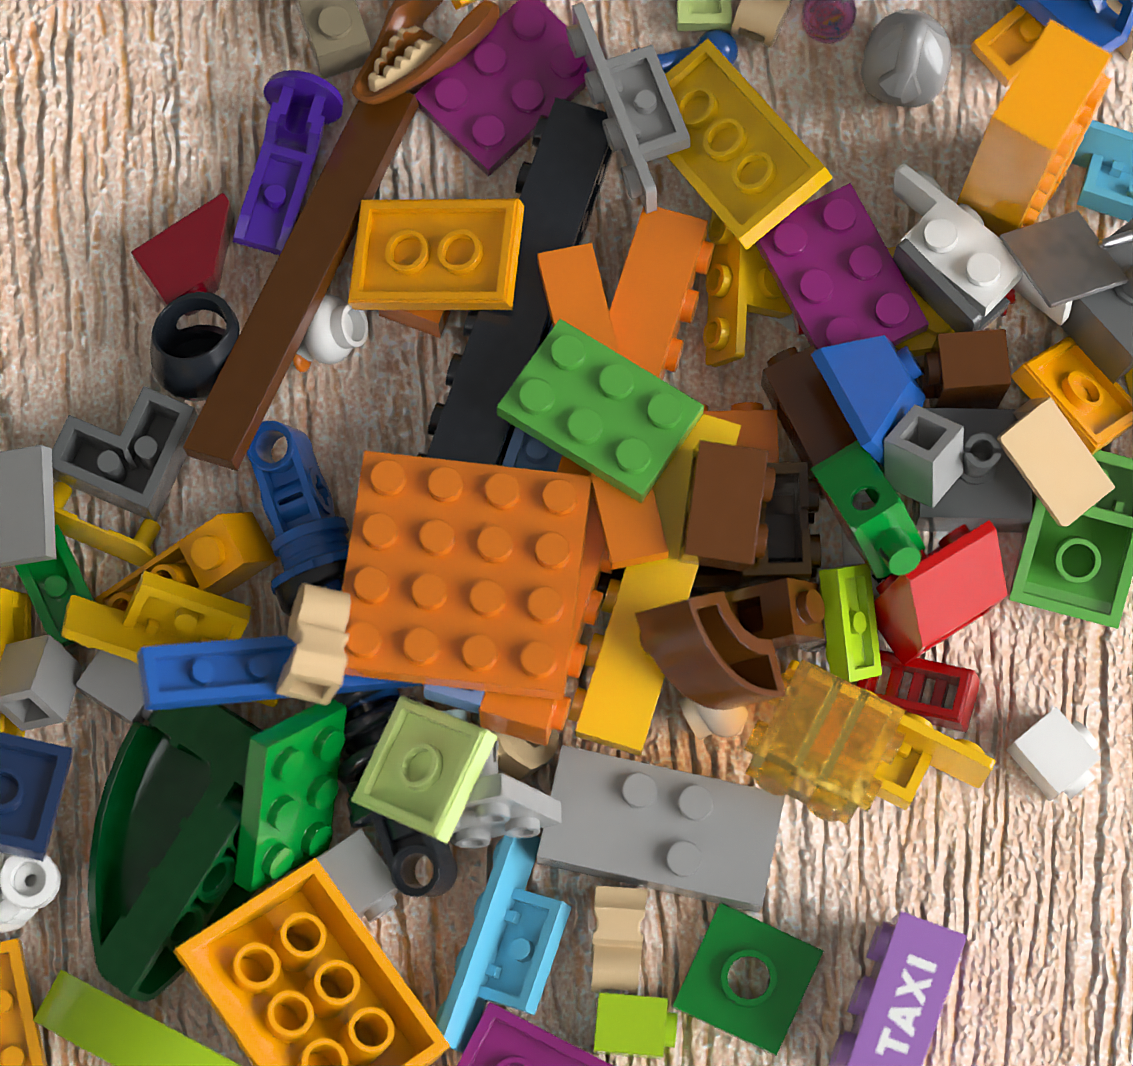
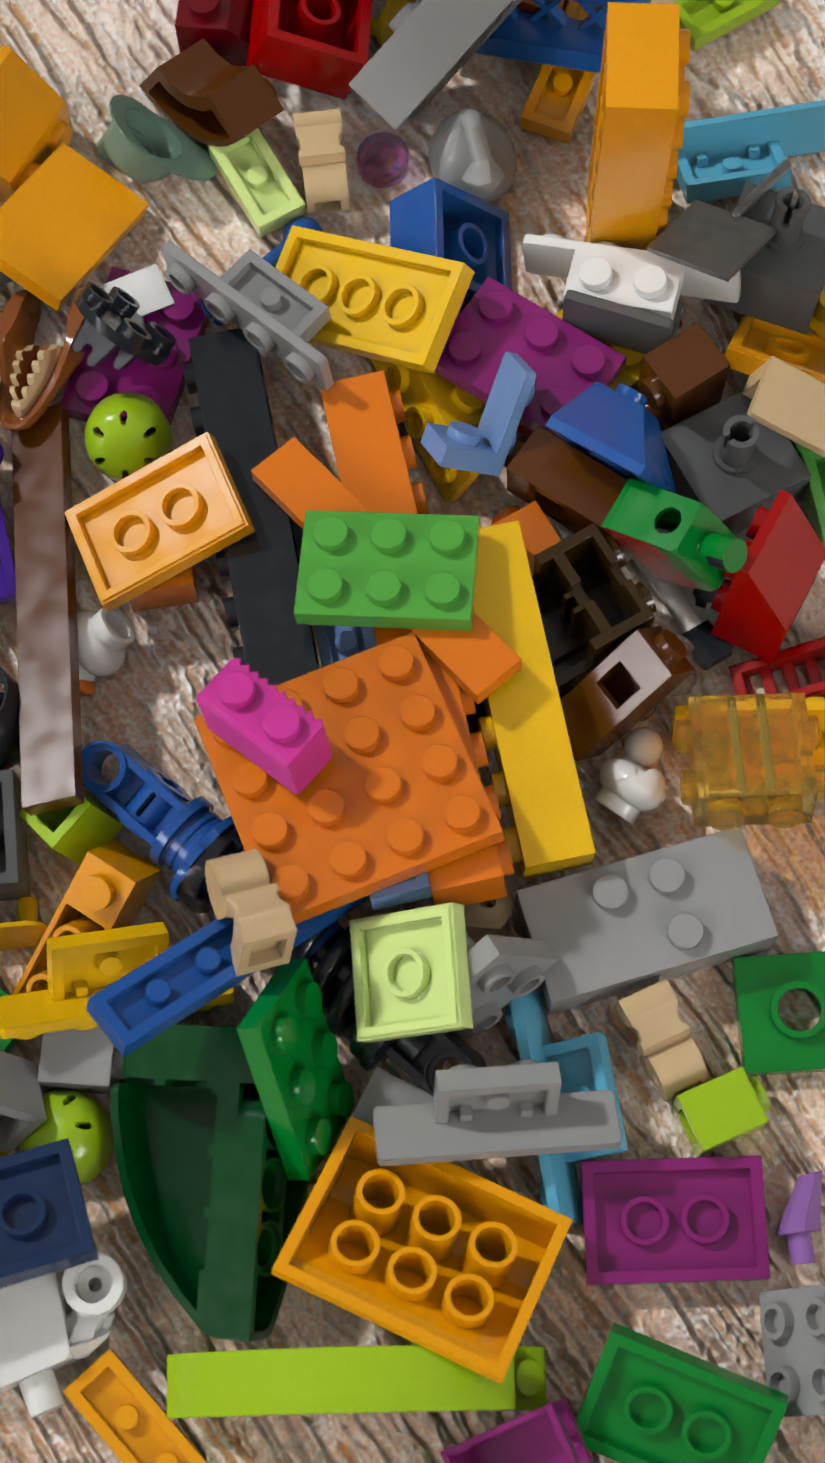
camera: 25 degrees left, 5 degrees down
reddish brown brick [635,591,786,710] -> none
reddish brown brick [678,440,776,572] -> none
lime plate [819,563,882,683] -> none
light grey brick [884,404,964,508] -> none
none -> lime helmet [18,1089,114,1185]
none -> lime brick [19,788,124,865]
none -> black plate [72,282,176,370]
none -> lime helmet [84,392,173,481]
none -> white sticker [102,263,174,316]
none -> dark pink brick [196,658,332,794]
none -> light grey bracket [372,1060,622,1166]
none -> blue slope [389,177,512,313]
none -> medium blue bracket [420,352,536,477]

